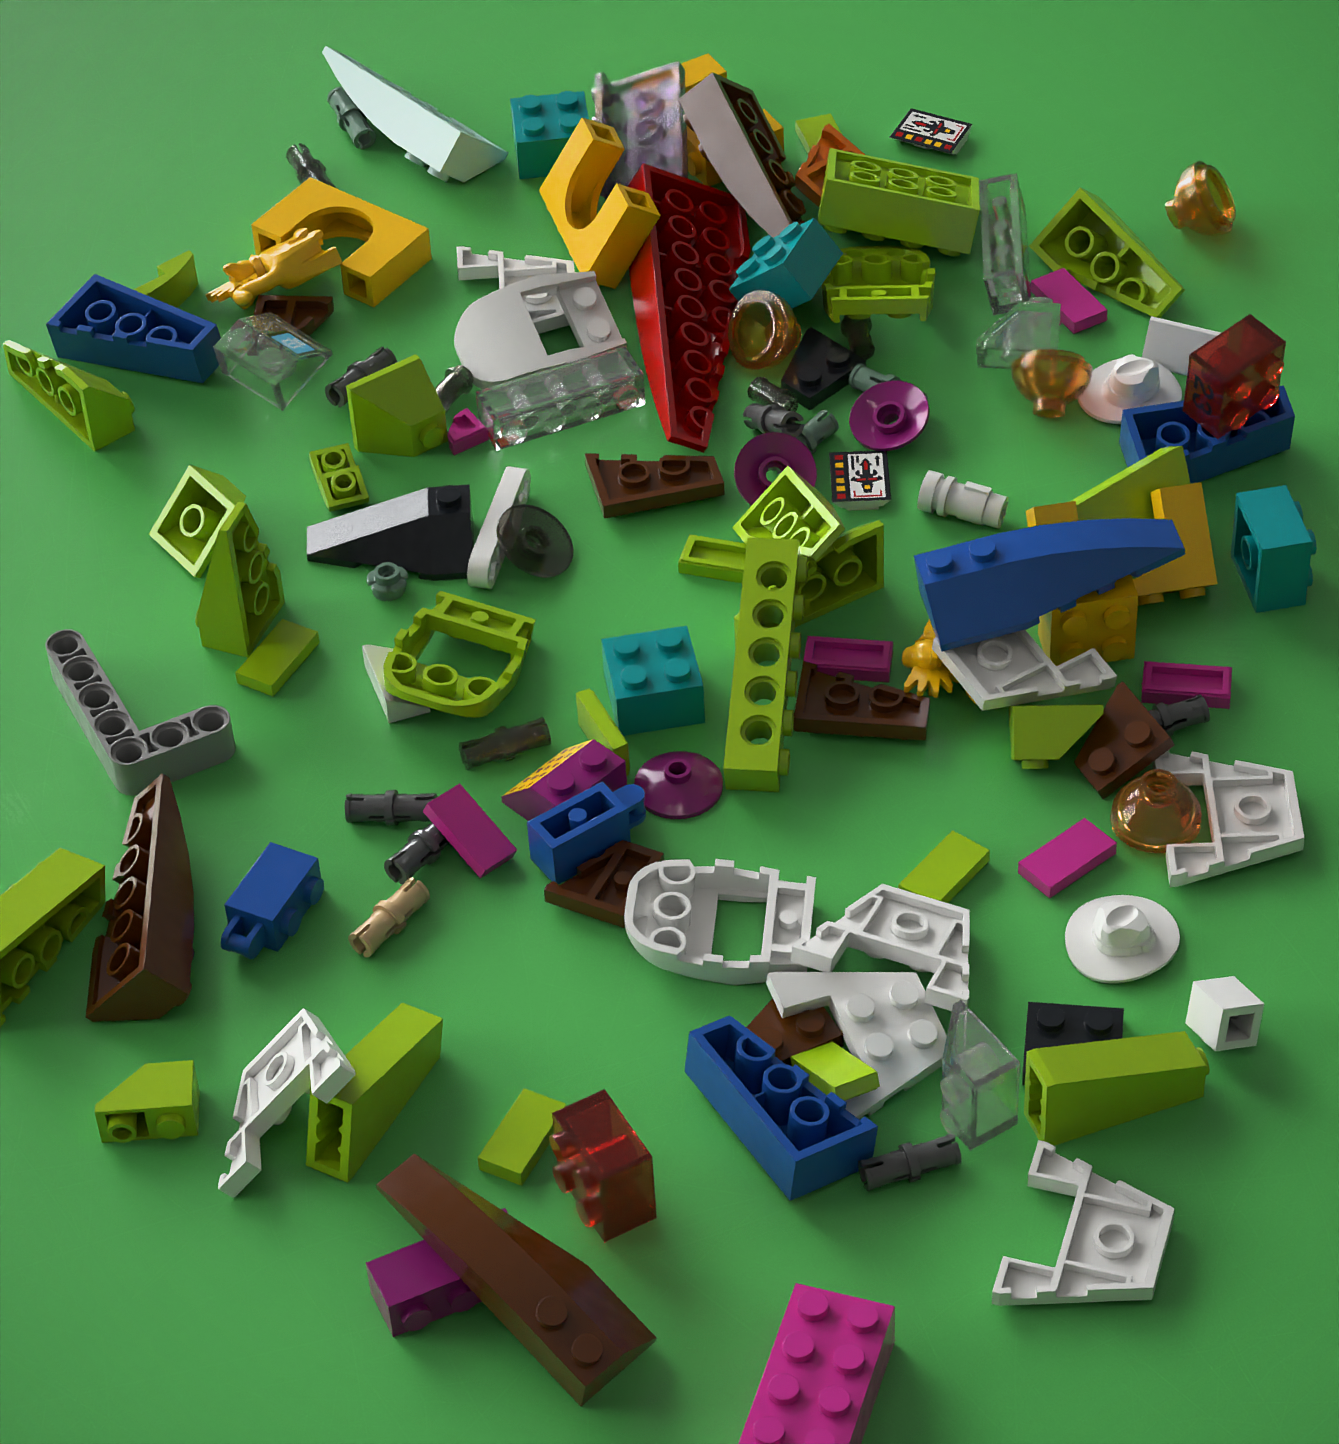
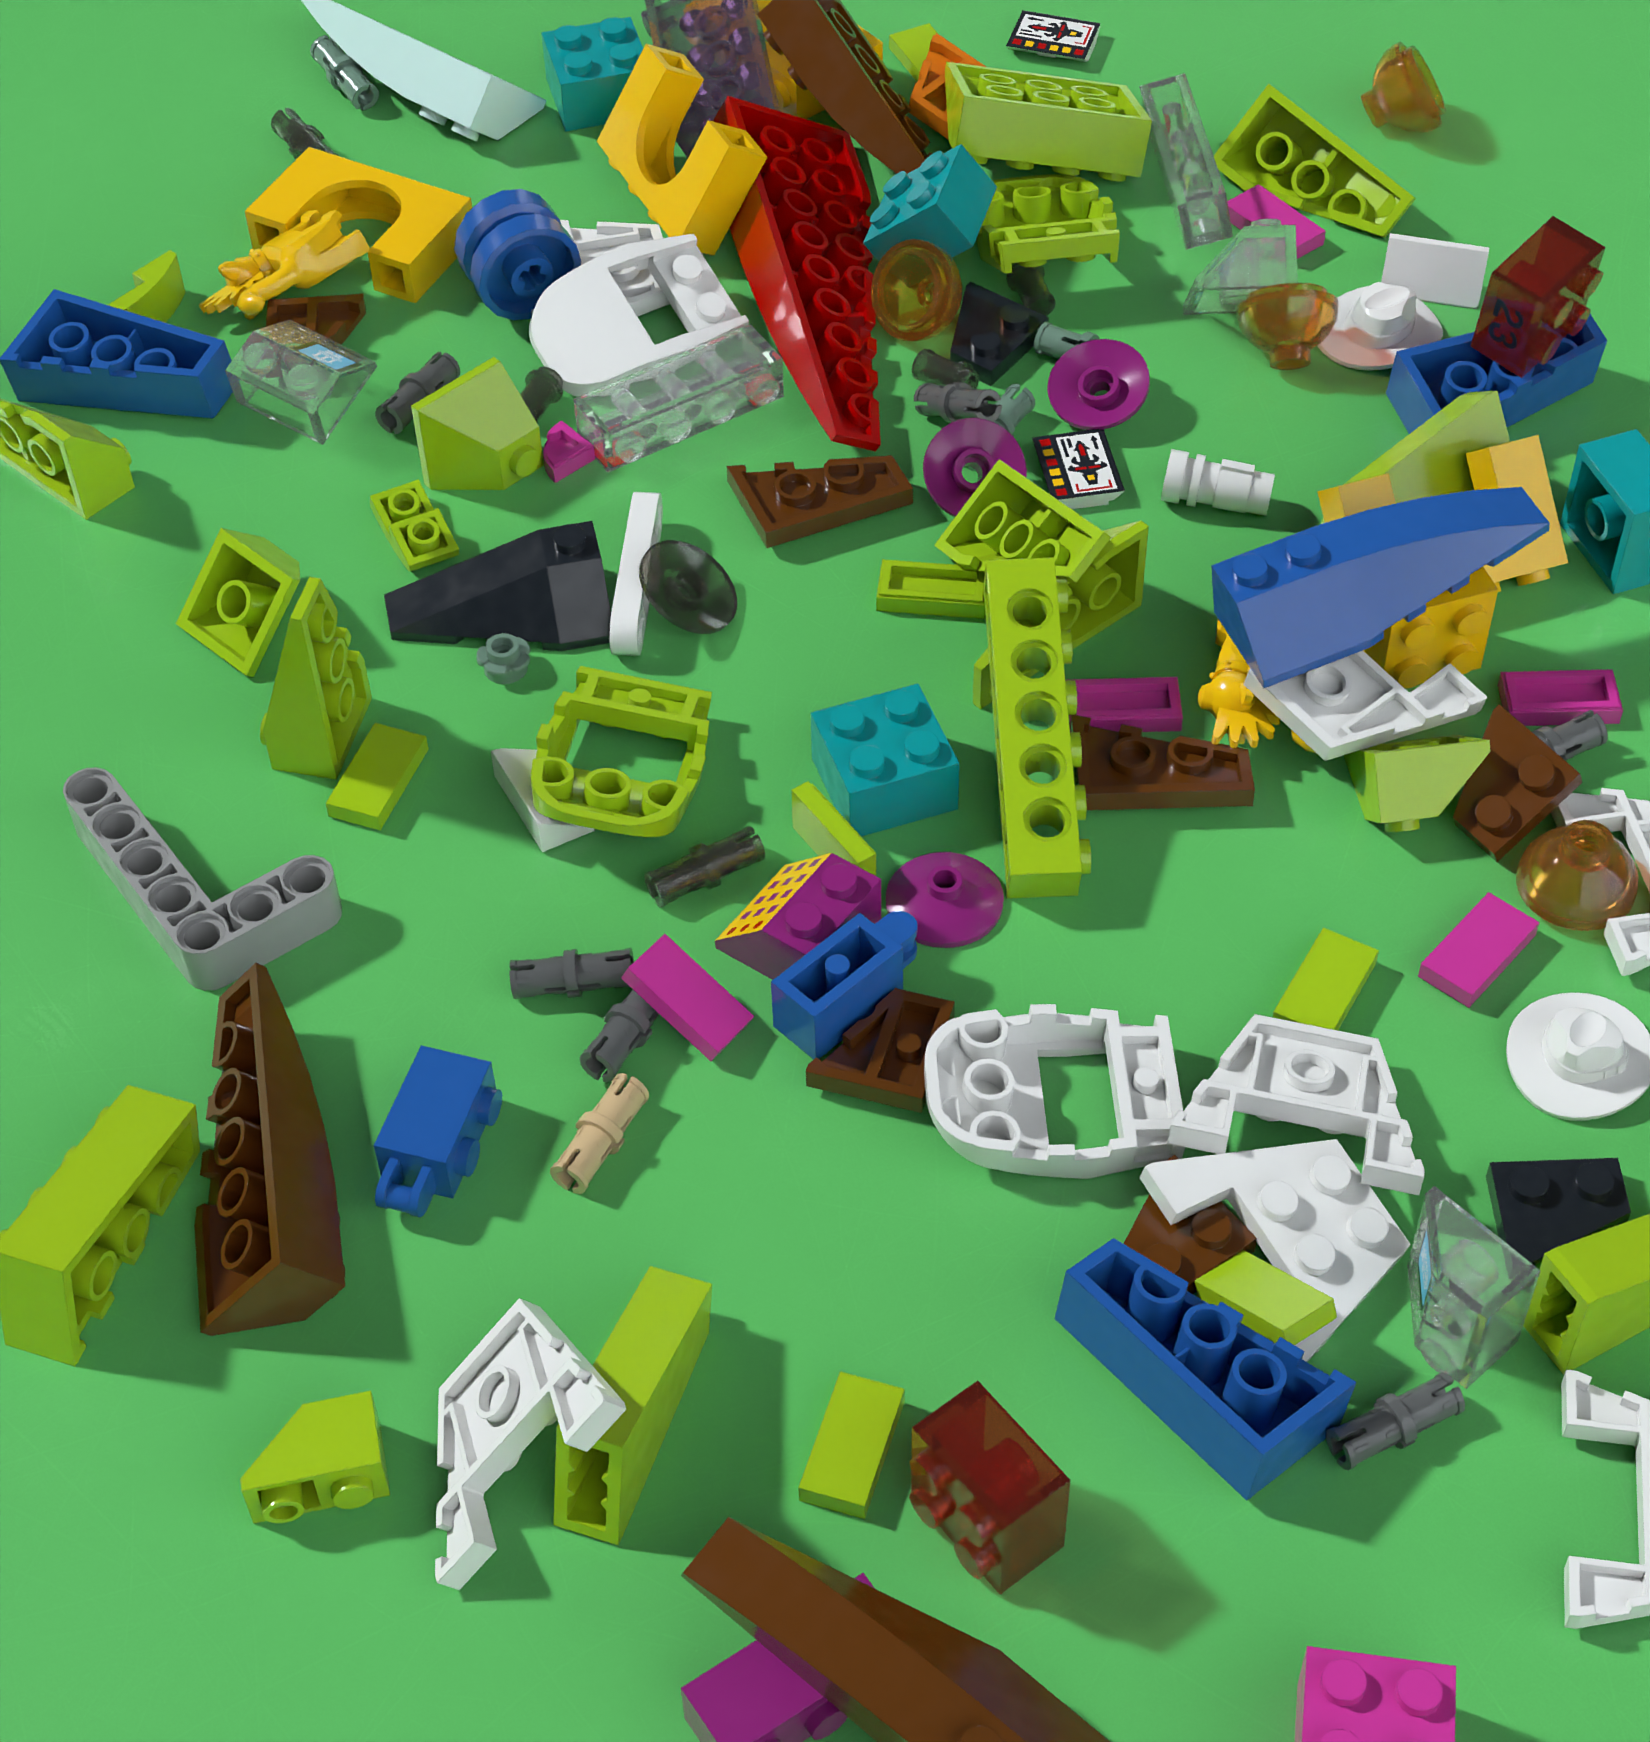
camera: 10 degrees left, 5 degrees up
none -> blue wheel [454,189,581,320]

